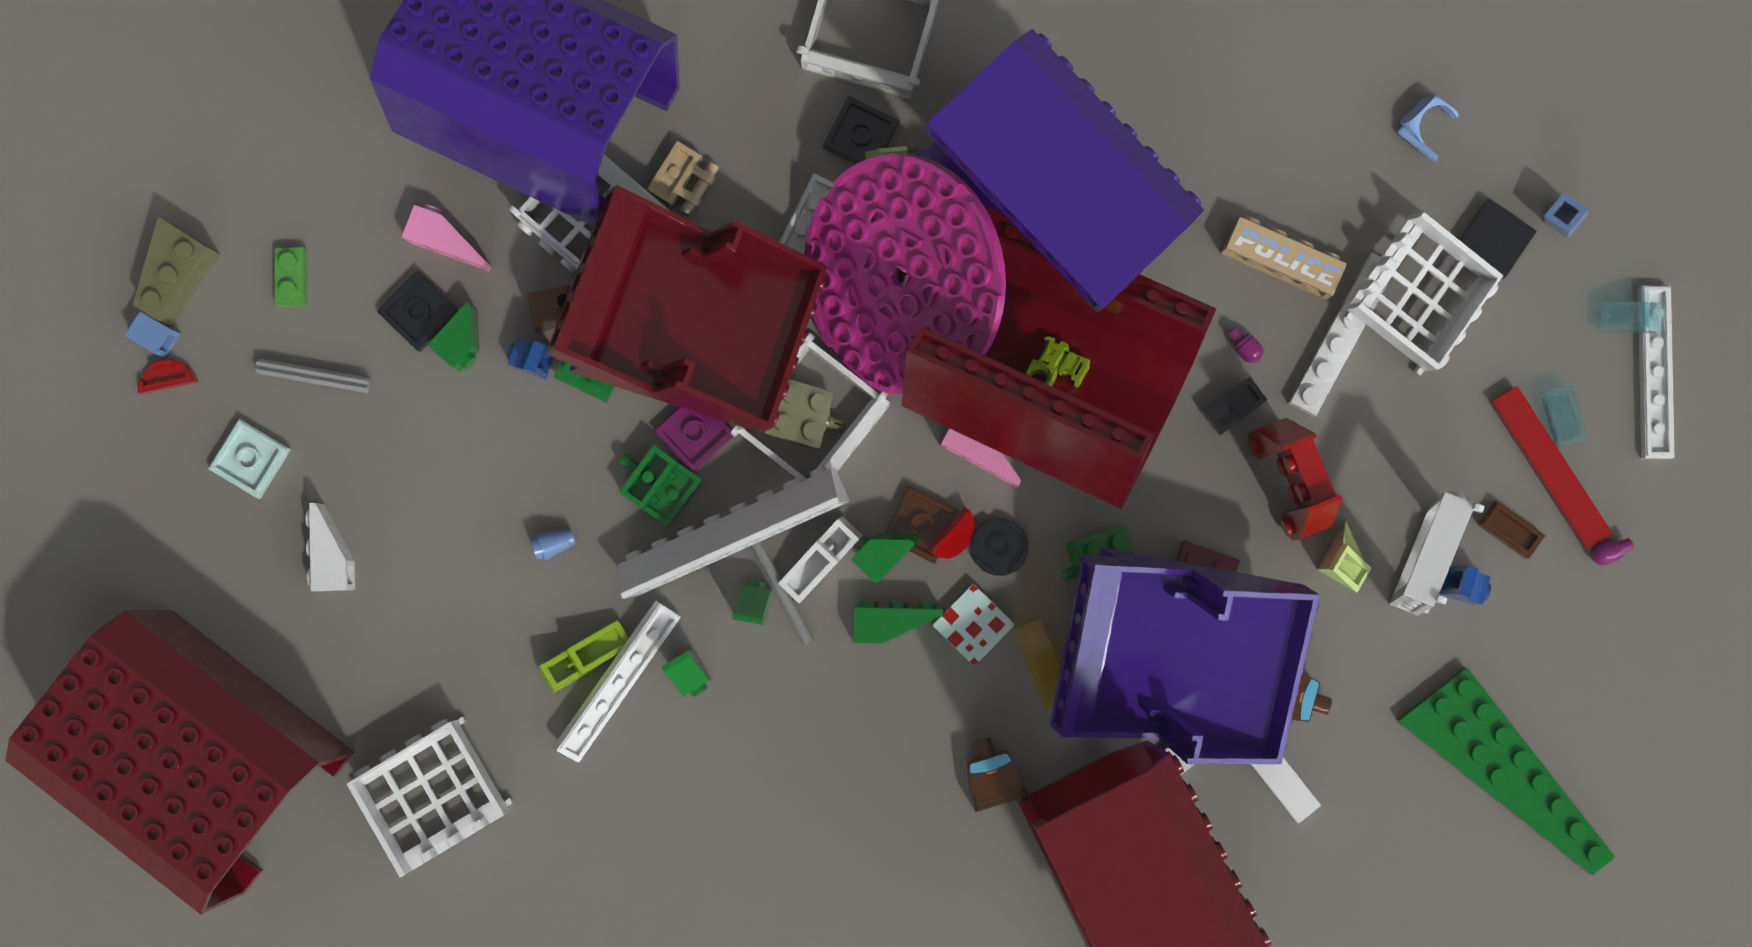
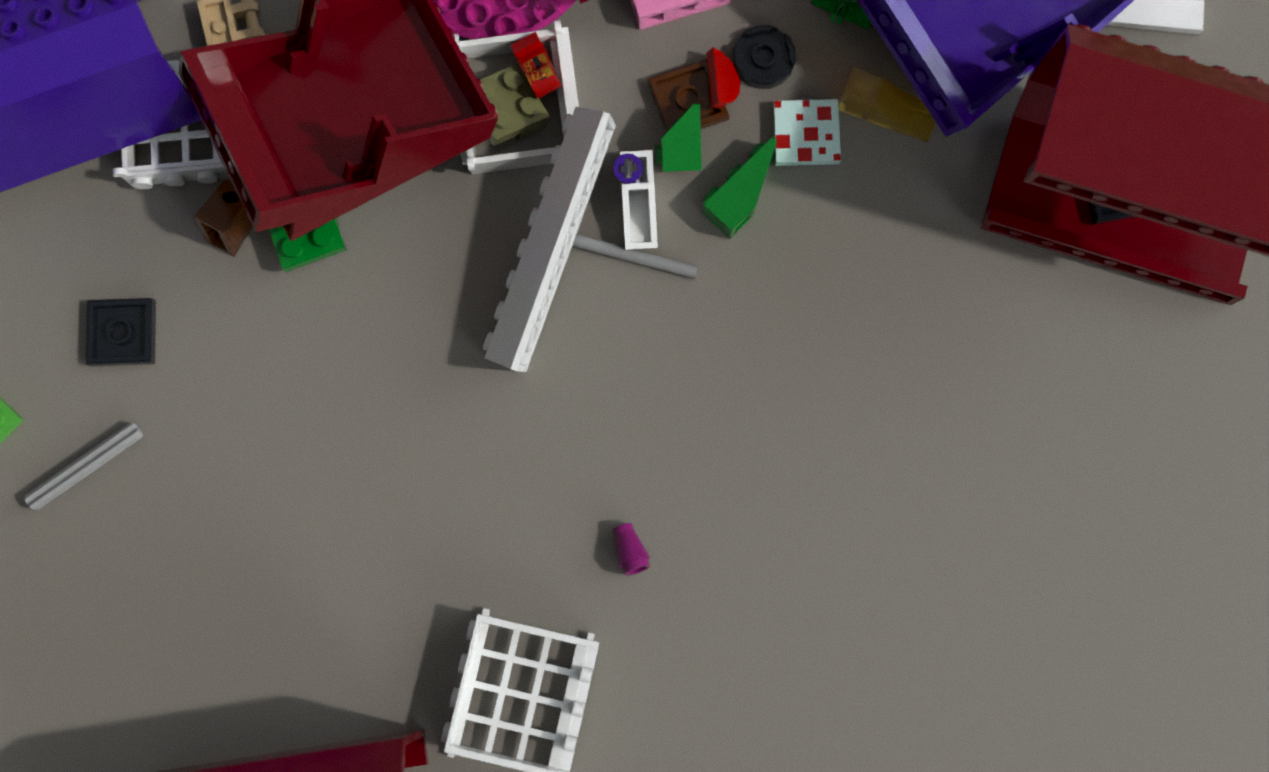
camera: 40 degrees left, 5 degrees down
light aqua tile [208,419,291,499] -> none
white slope [305,503,355,592] -> none
bright pink slope [402,204,492,272] -> none
green slope [427,302,480,372] -> none
blue arch [507,337,554,380] -> none
medium blue cone [530,528,576,561] -> none
lime slope [538,620,629,694] -> none
white tile [553,601,681,762] -> none
green plate [618,445,703,528] -> none
magenta tile [654,407,734,473] -> none
green slope [662,650,711,697] -> none
green slope [732,580,772,625] -> none
reddish brown torso [967,737,1029,812] -> none
none -> red leg [510,31,562,99]
none -> dark purple bush [613,153,643,184]
none -> magenta cone [613,523,651,576]

